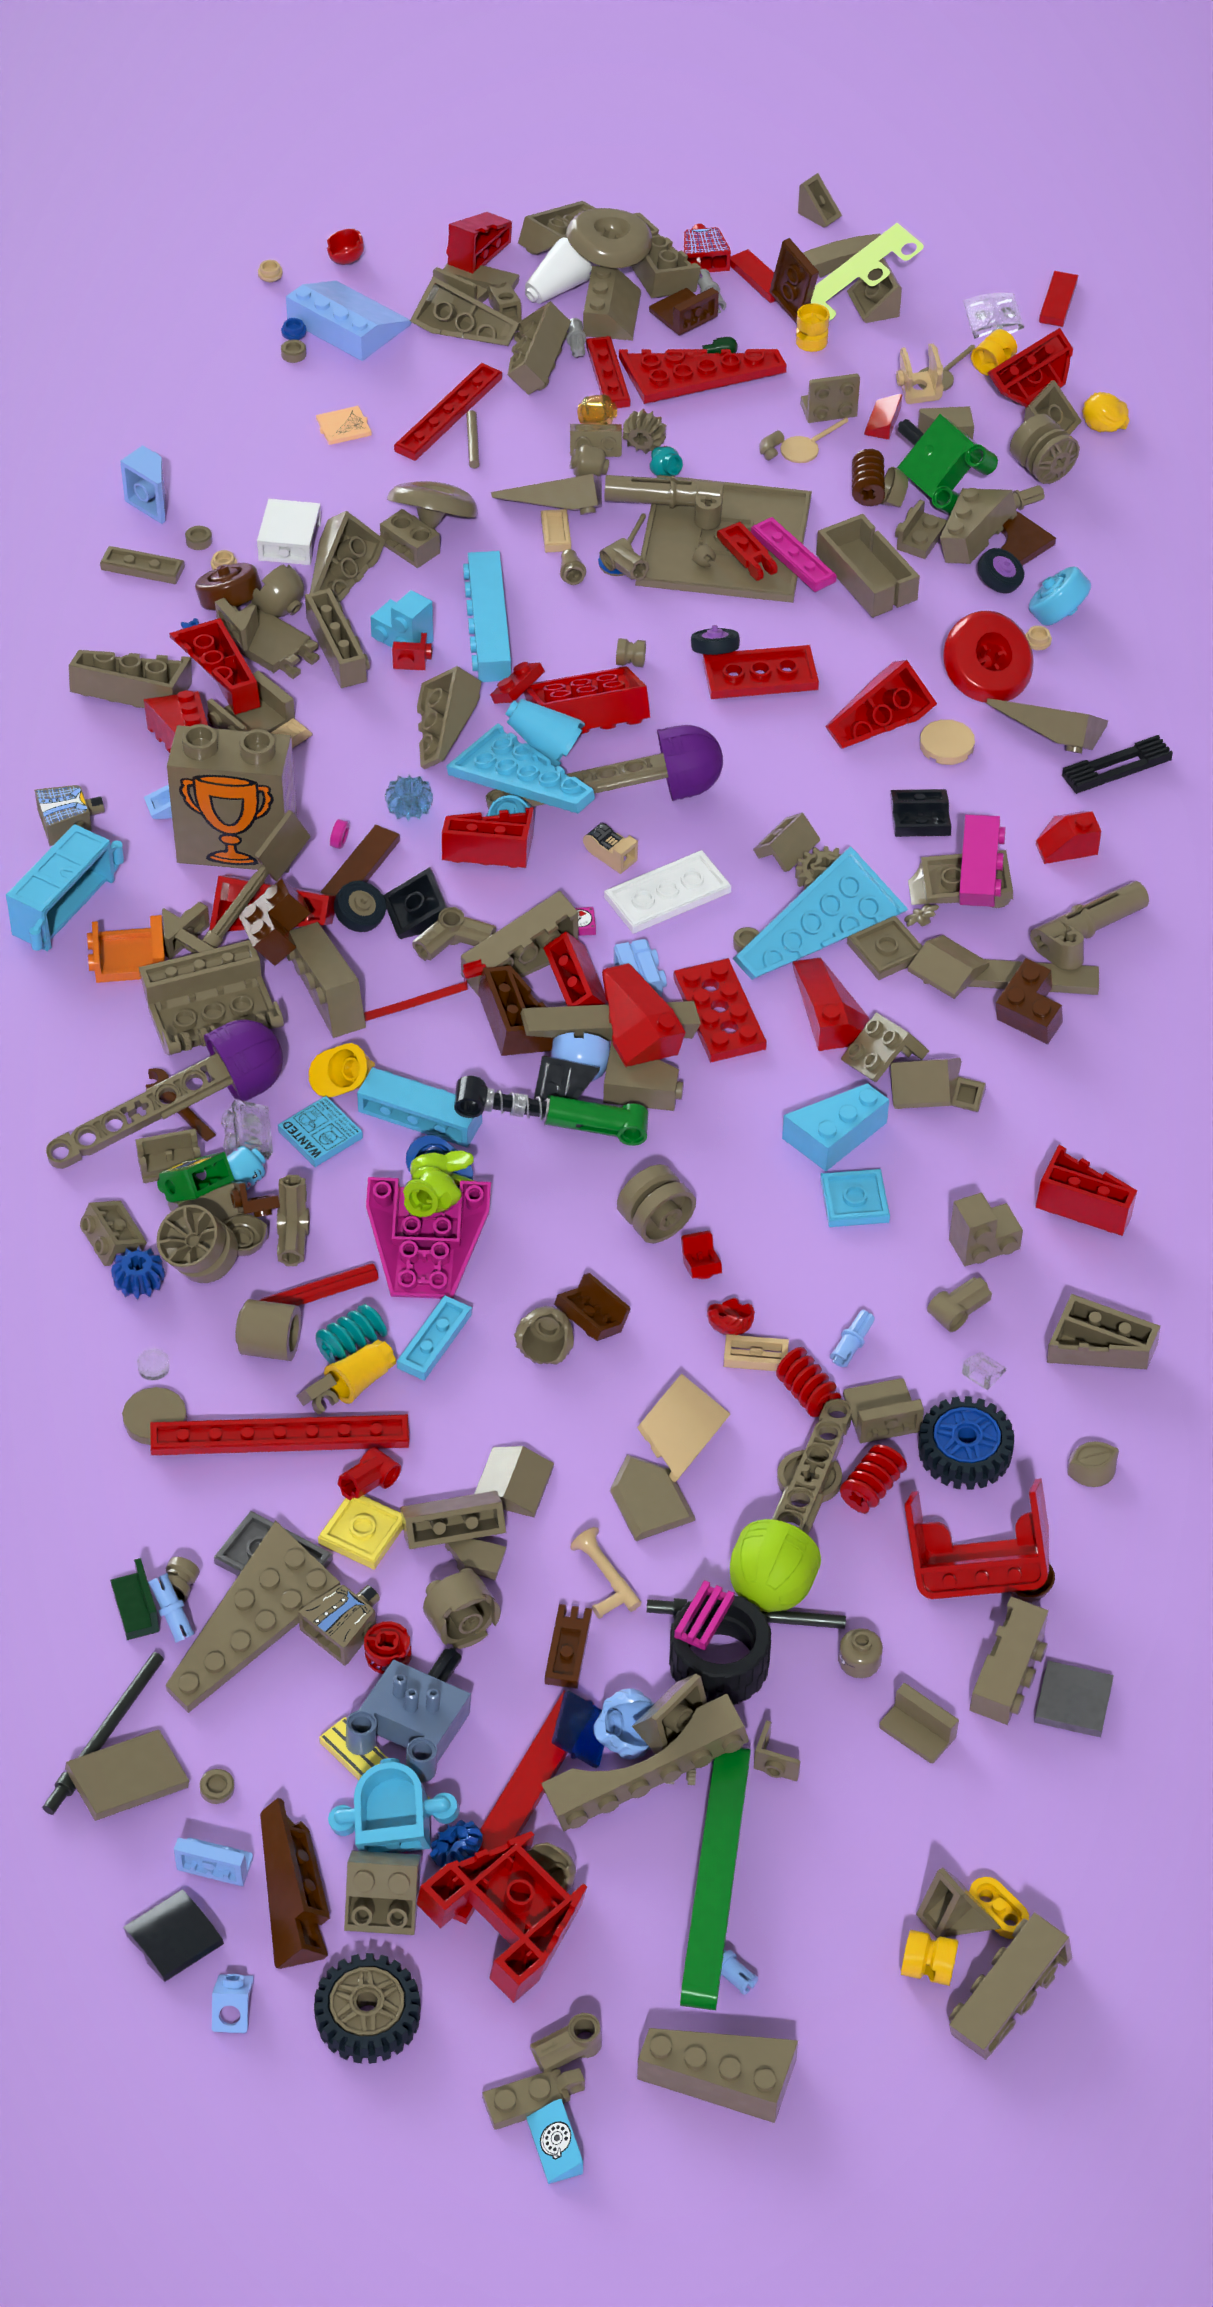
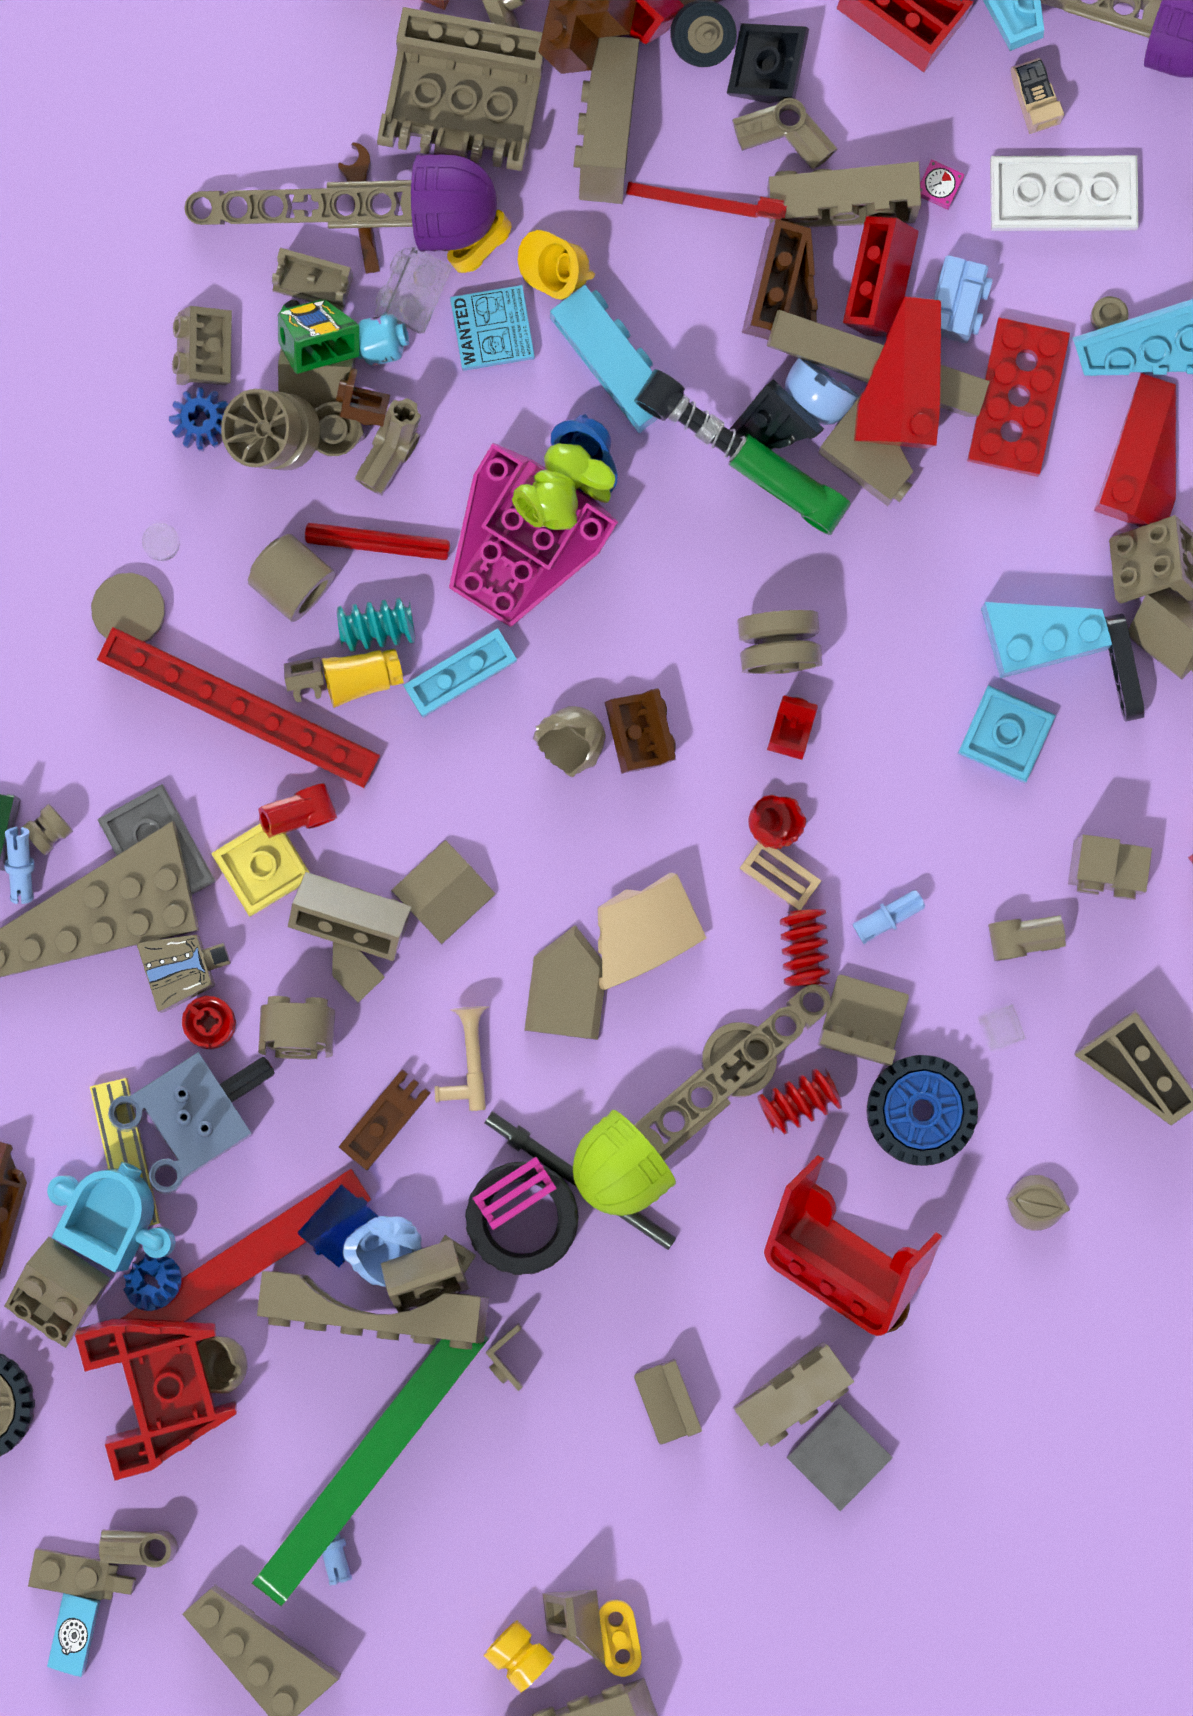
camera: 30 degrees right, 35 degrees up
dark tan head [838,1628,883,1679] -> none
none -> yellow plate [447,209,512,273]
none -> black beam [1105,613,1145,722]

